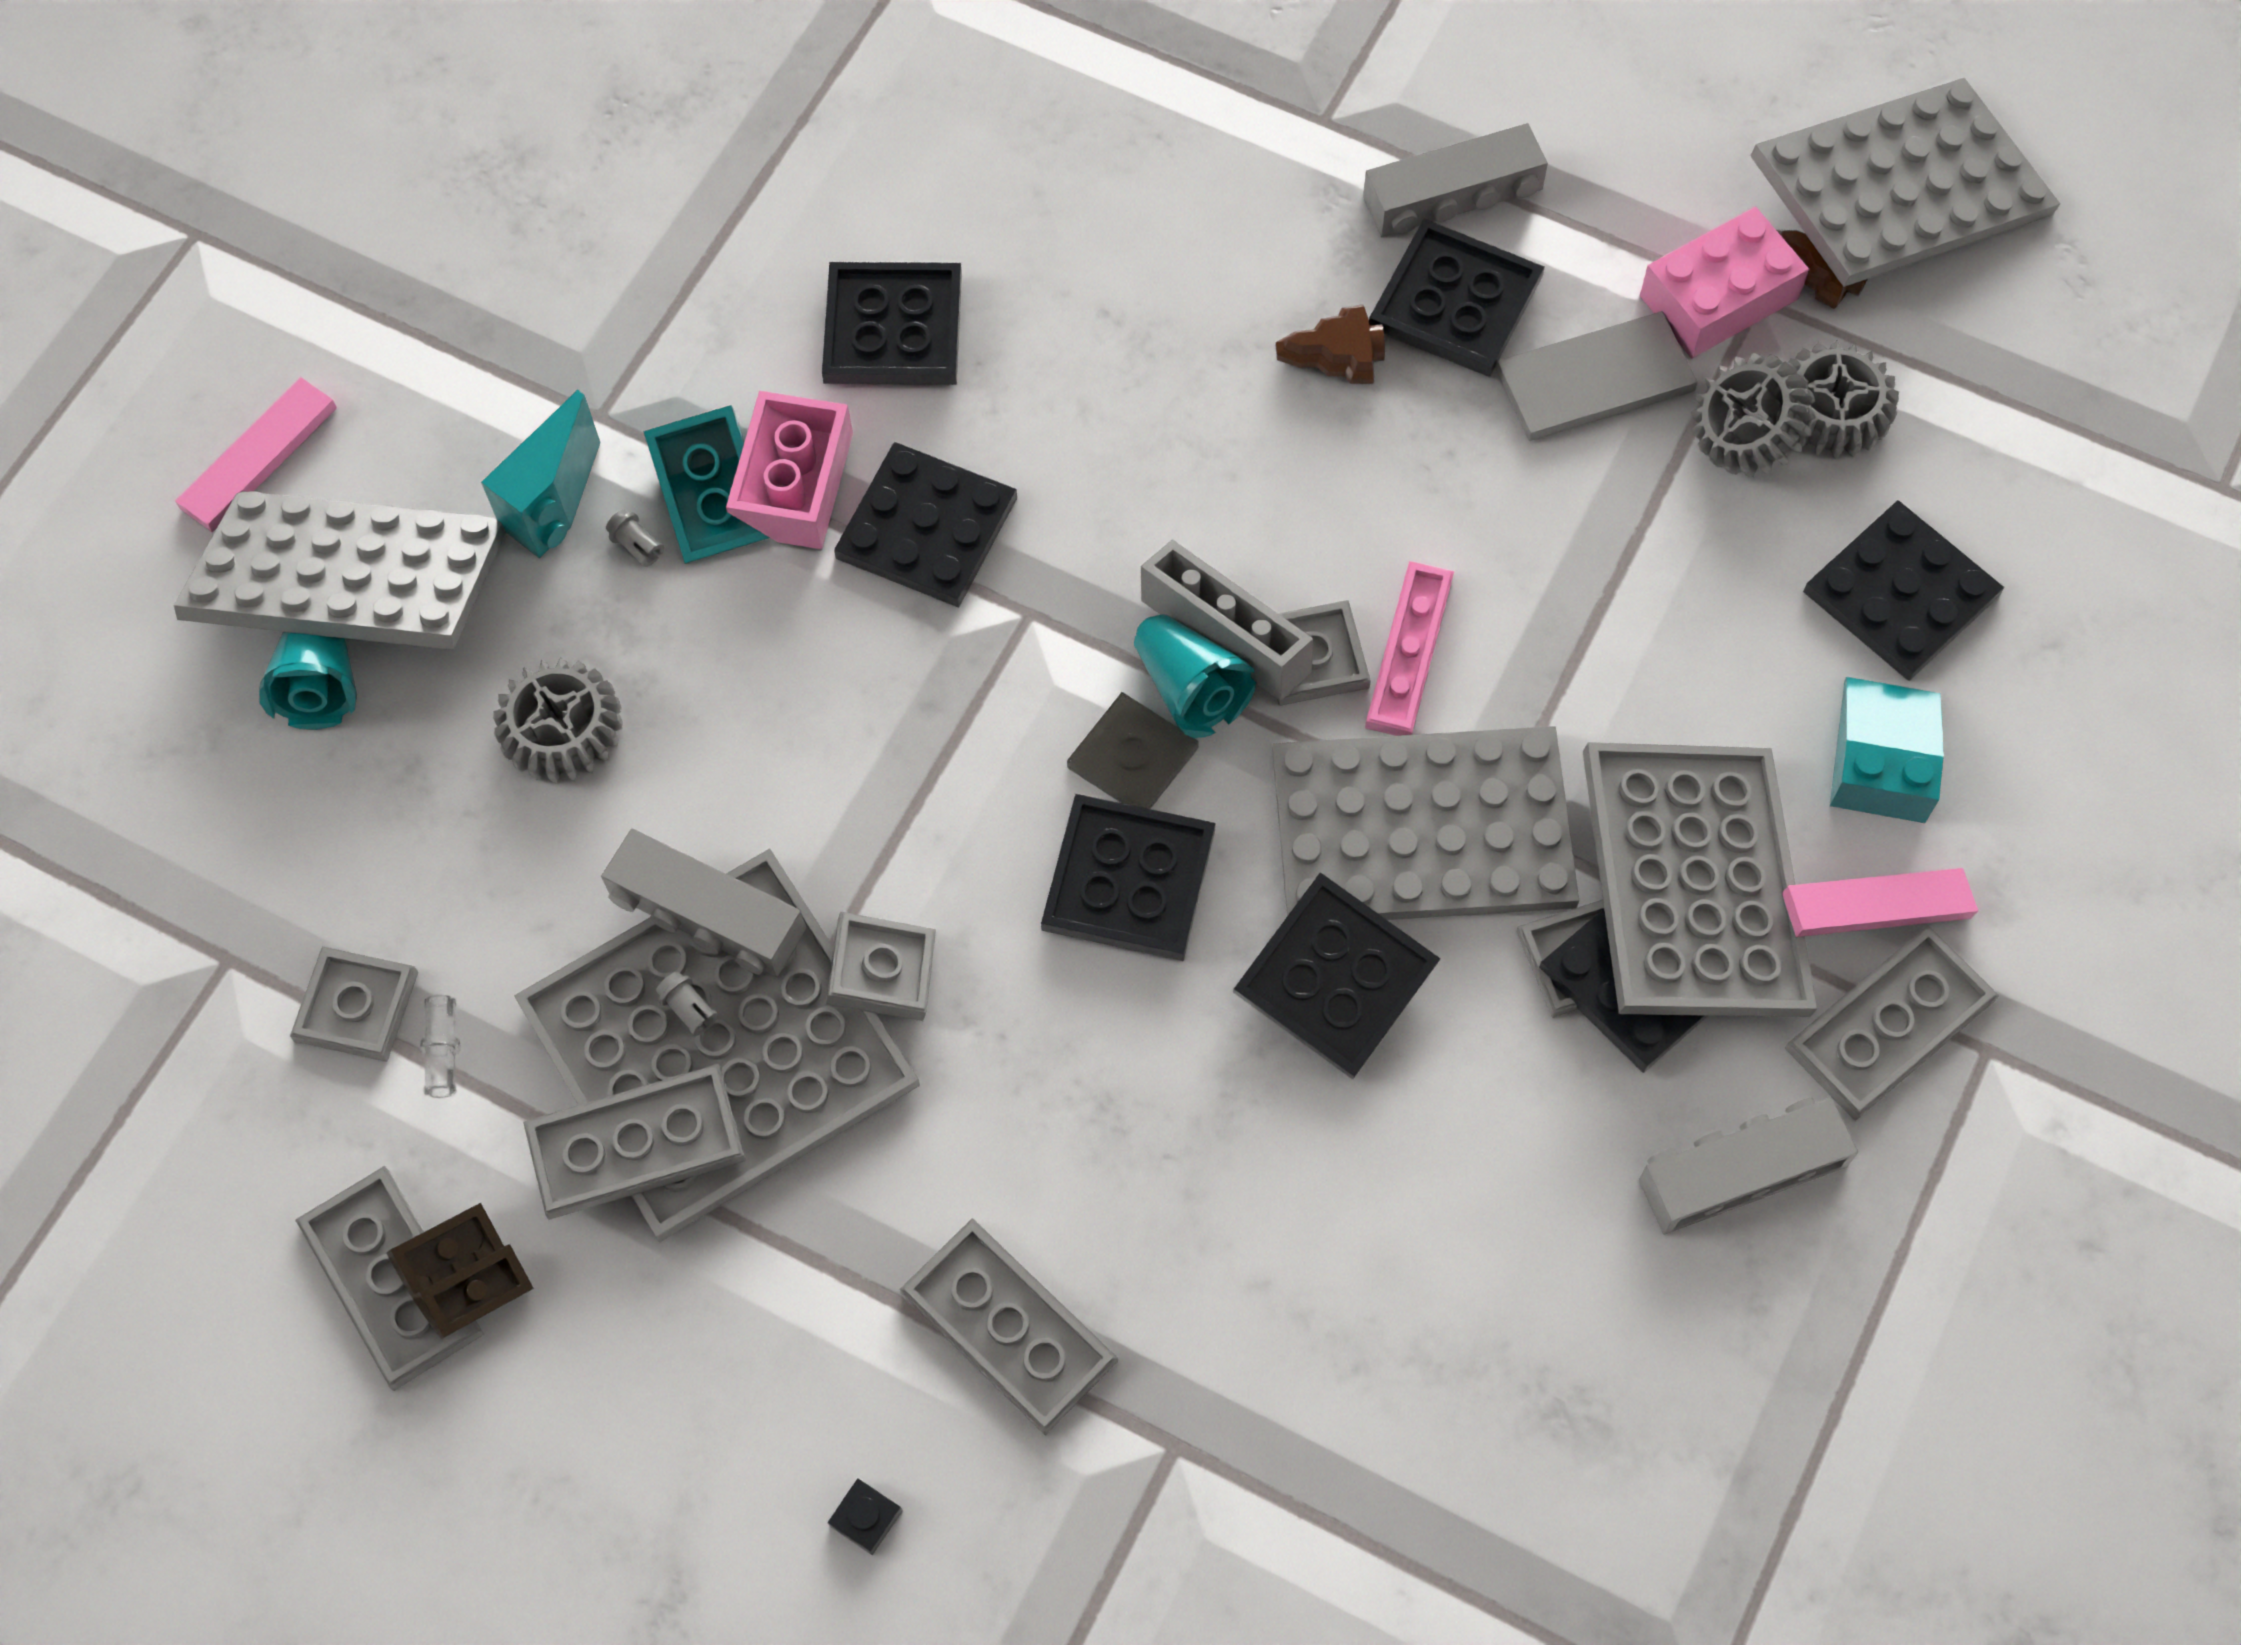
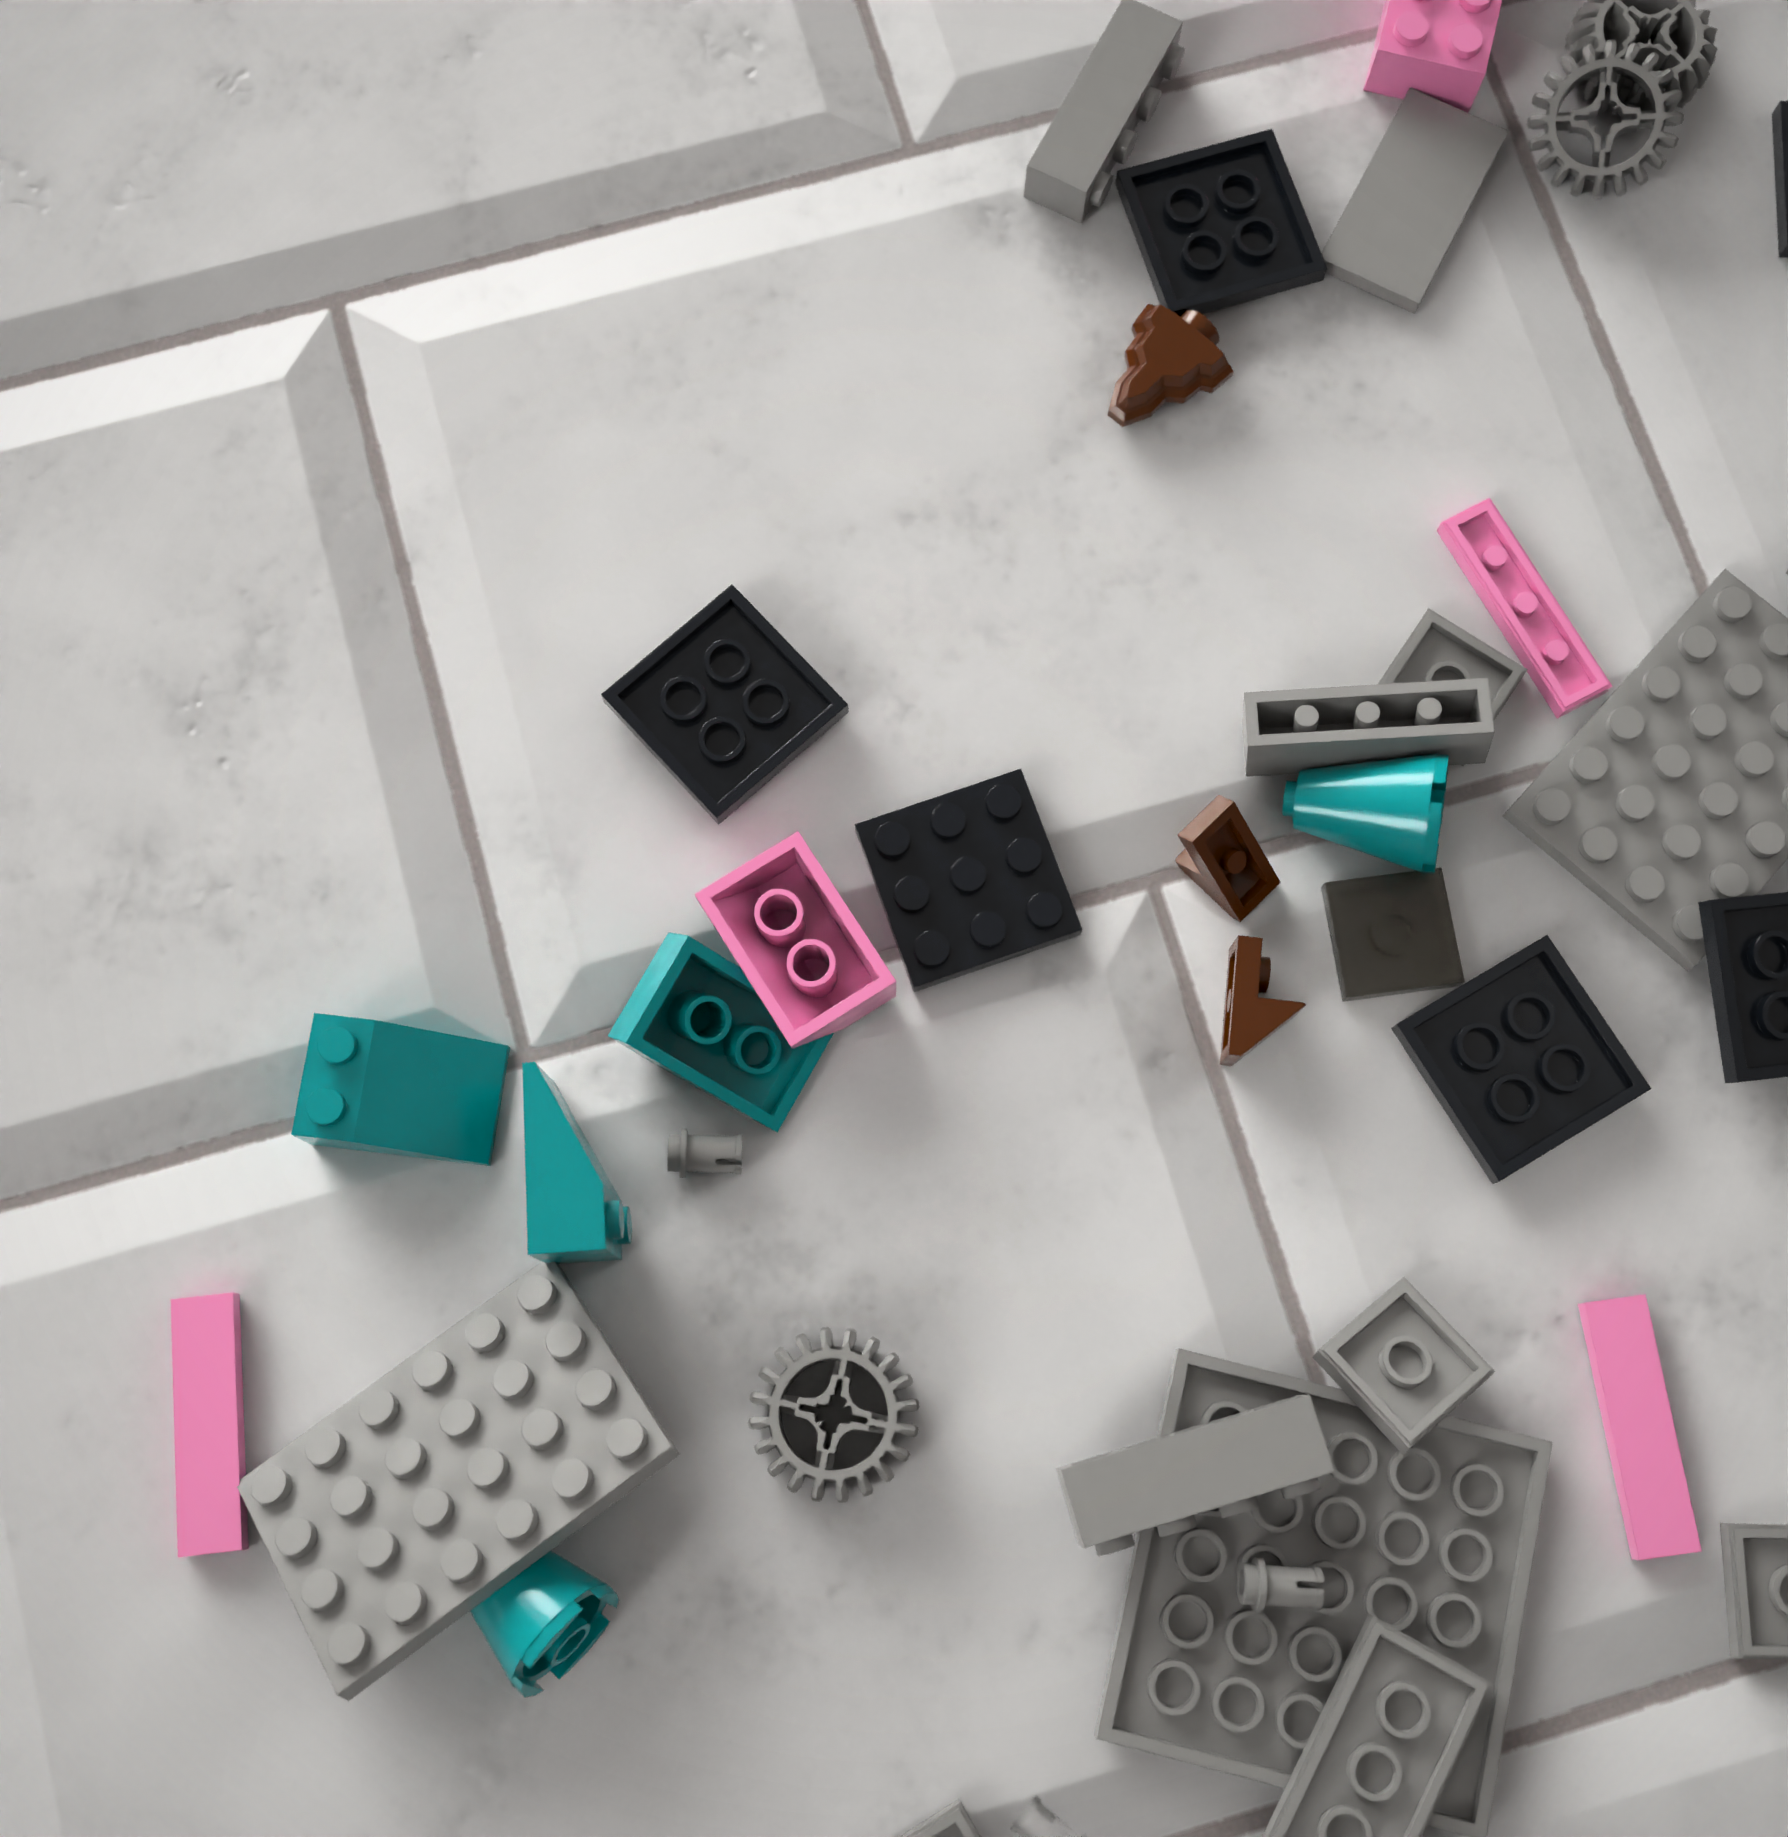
camera: 45 degrees left, 10 degrees up
none -> teal slope [291,1013,510,1166]
none -> reddish brown slope [1175,795,1280,922]
none -> reddish brown slope [1220,935,1306,1066]
none -> bright pink tile [1578,1294,1702,1560]

